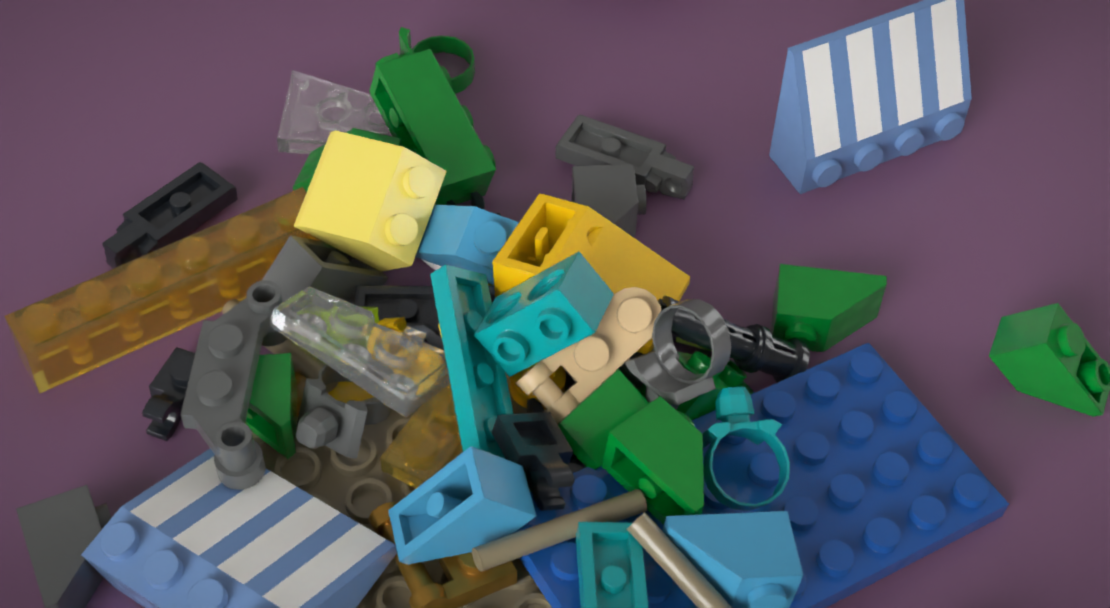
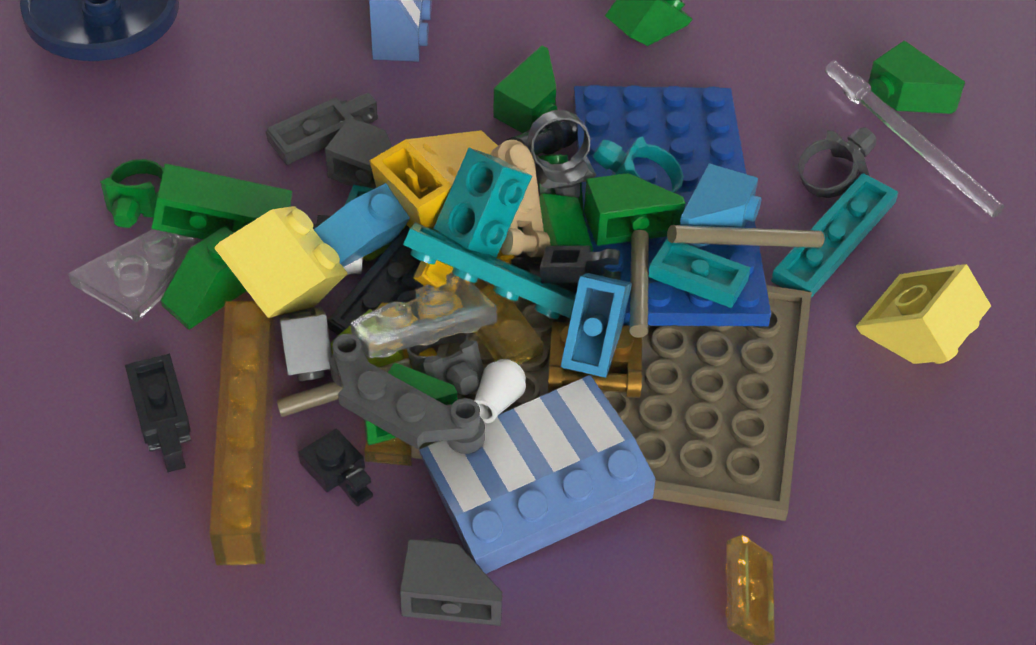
camera: 60 degrees left, 0 degrees up
none -> white cone [474,359,526,423]

